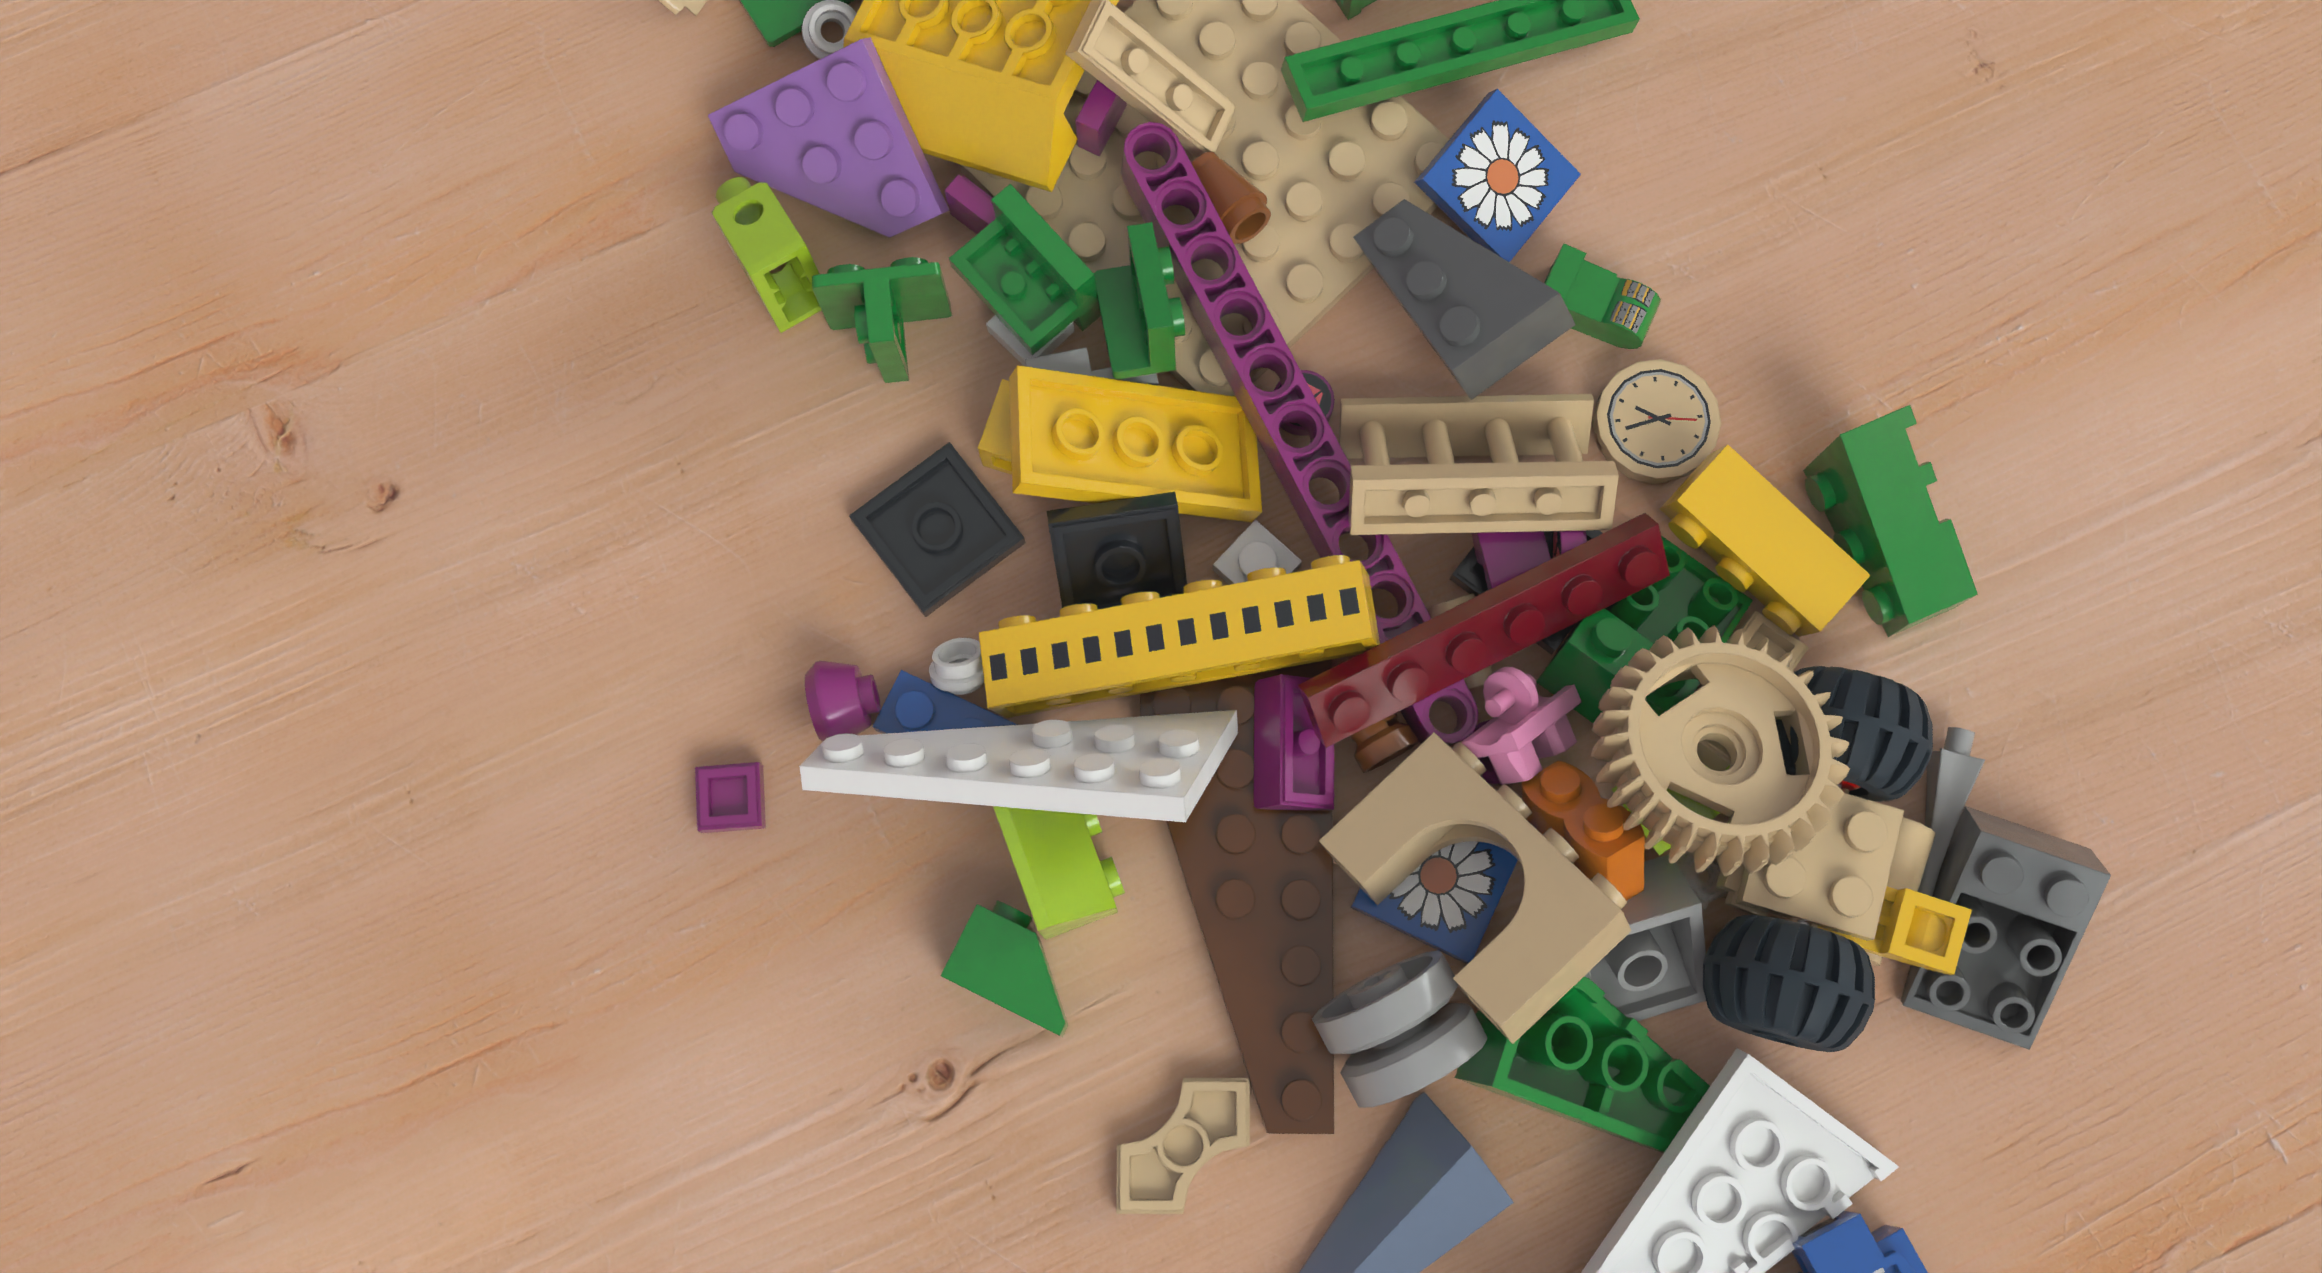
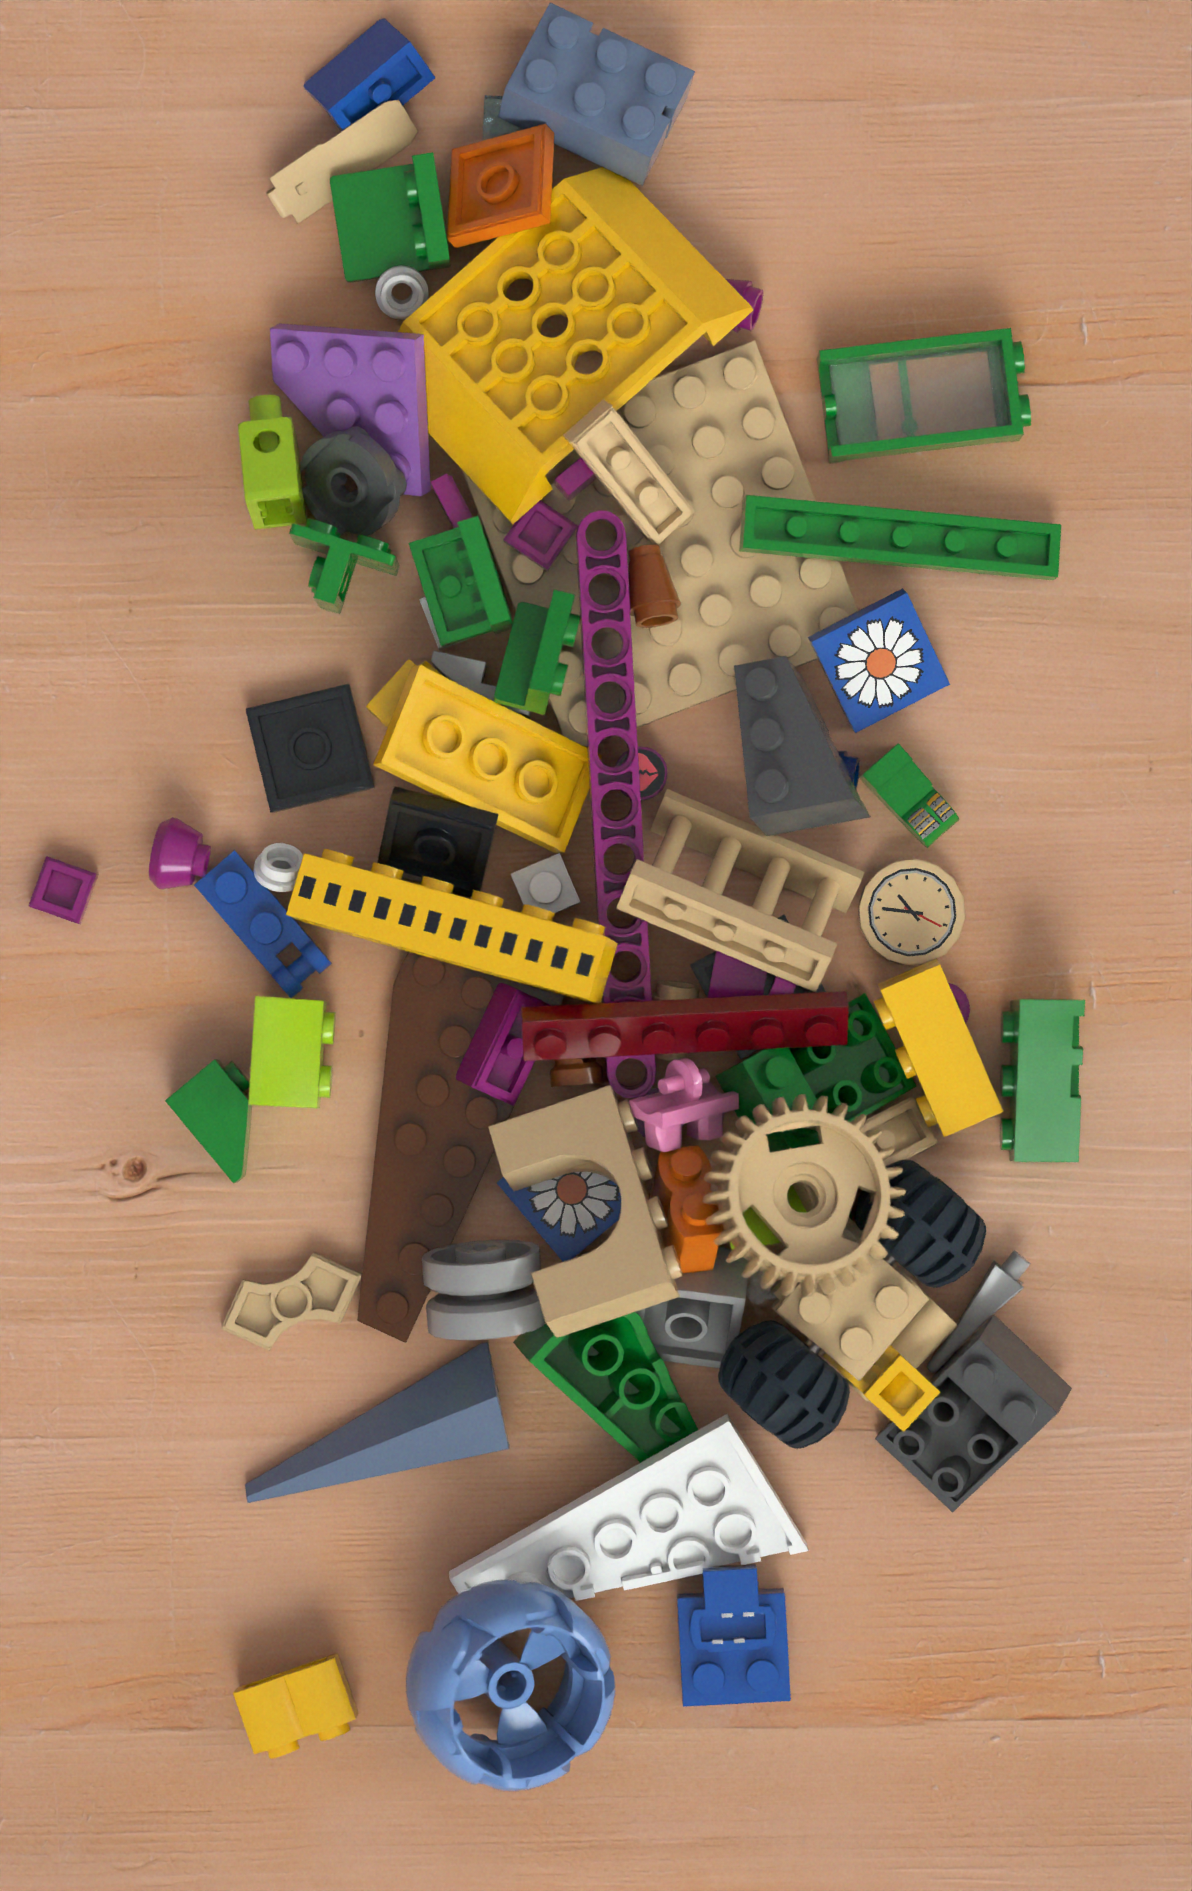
camera: 25 degrees right, 10 degrees up
white wing [799,710,1238,822] -> none
none -> dark grey plate [300,426,407,537]
none -> magenta tile [503,500,578,571]

